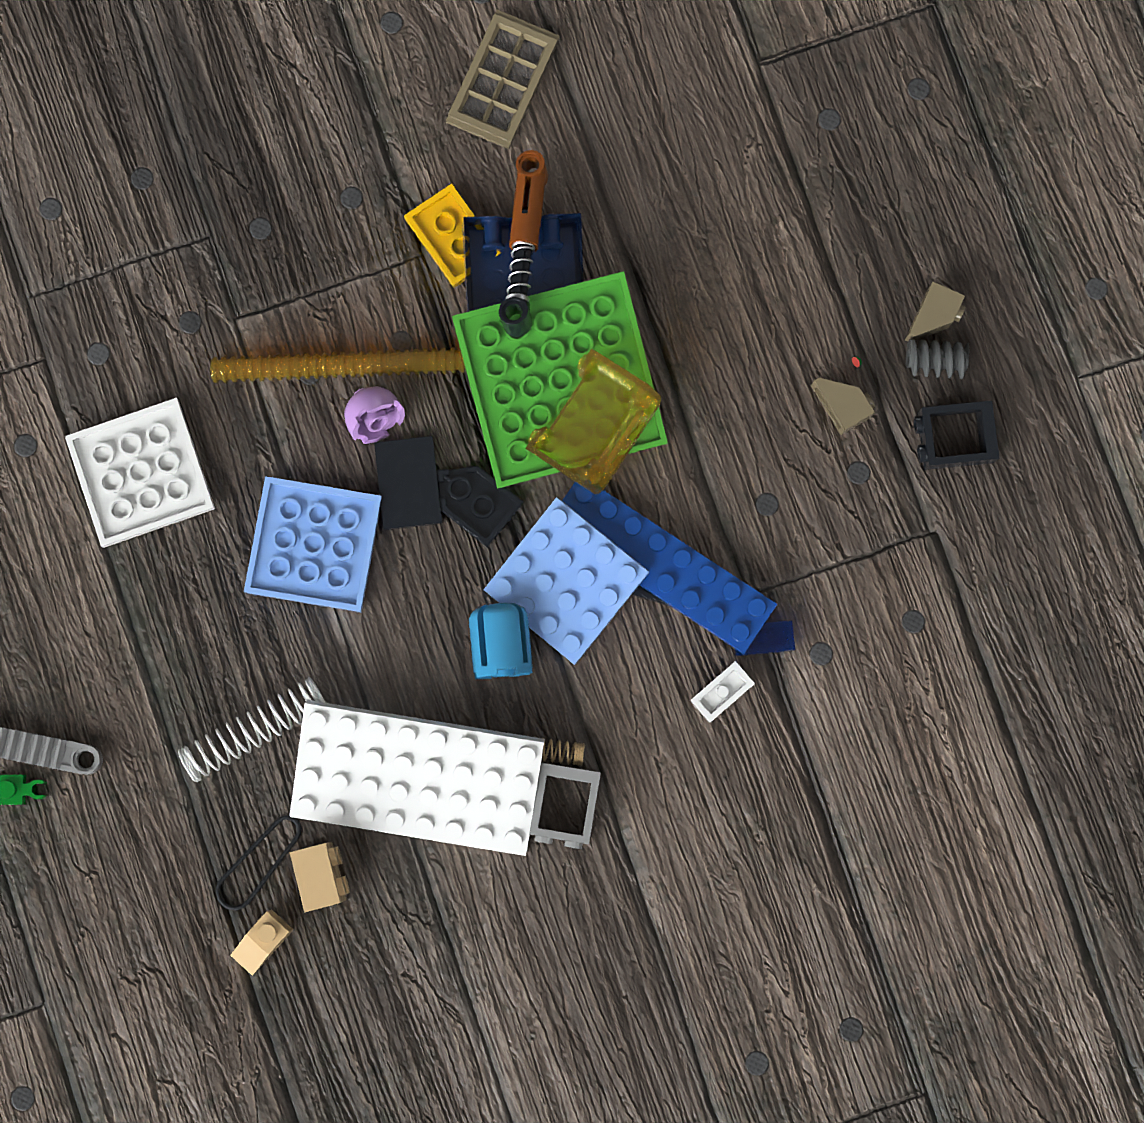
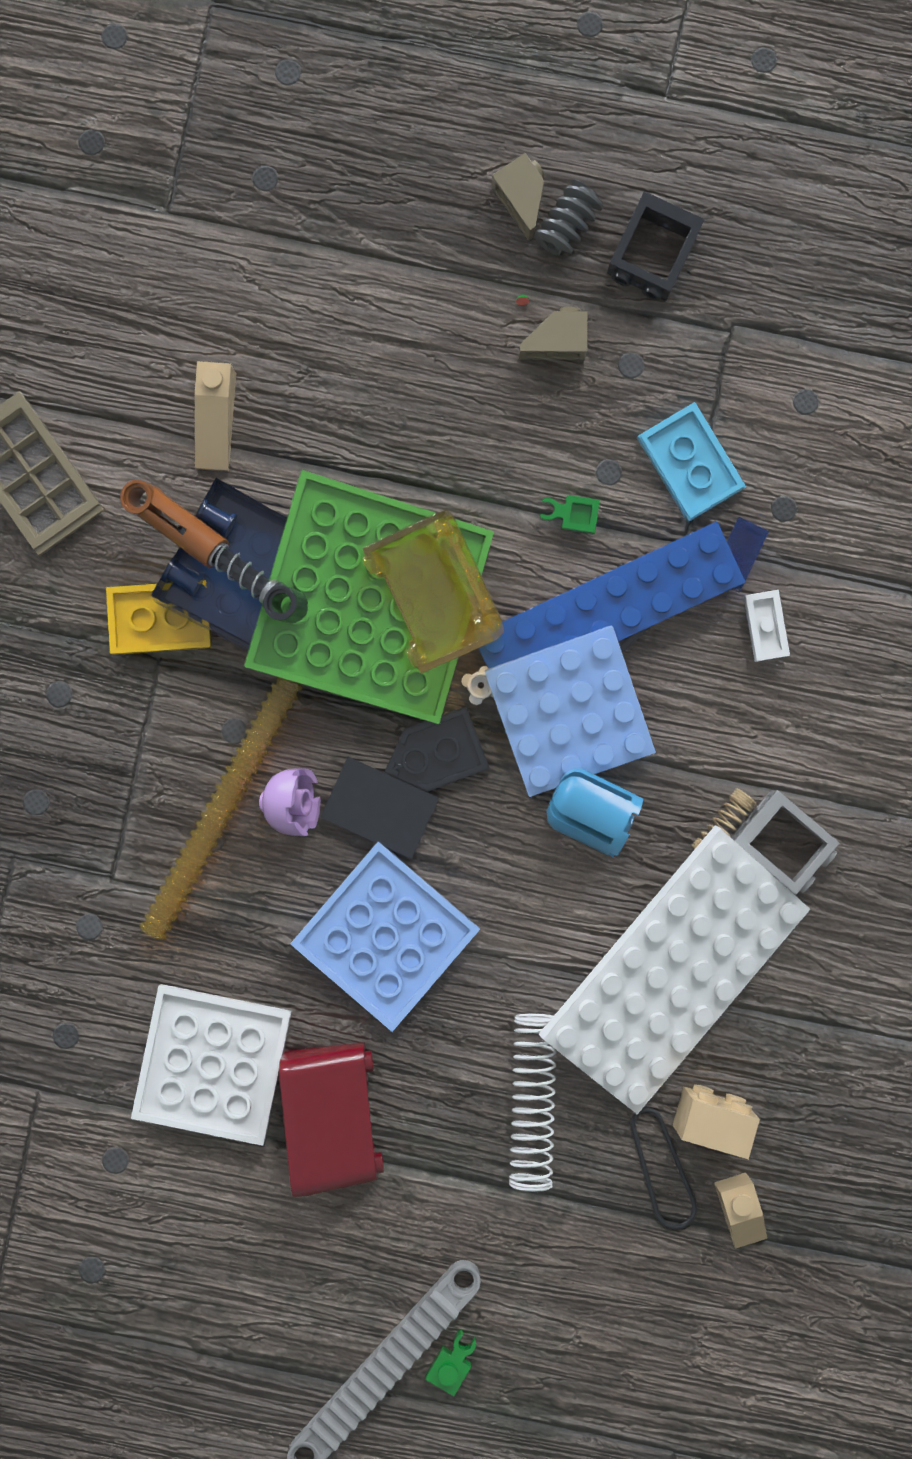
camera: 55 degrees left, 5 degrees up
none -> tan slope [195,361,236,472]
none -> dark red windscreen [279,1042,384,1197]
none -> white plate [462,666,493,705]
none -> green plate [540,495,600,535]
none -> medium azure tile [637,402,746,522]

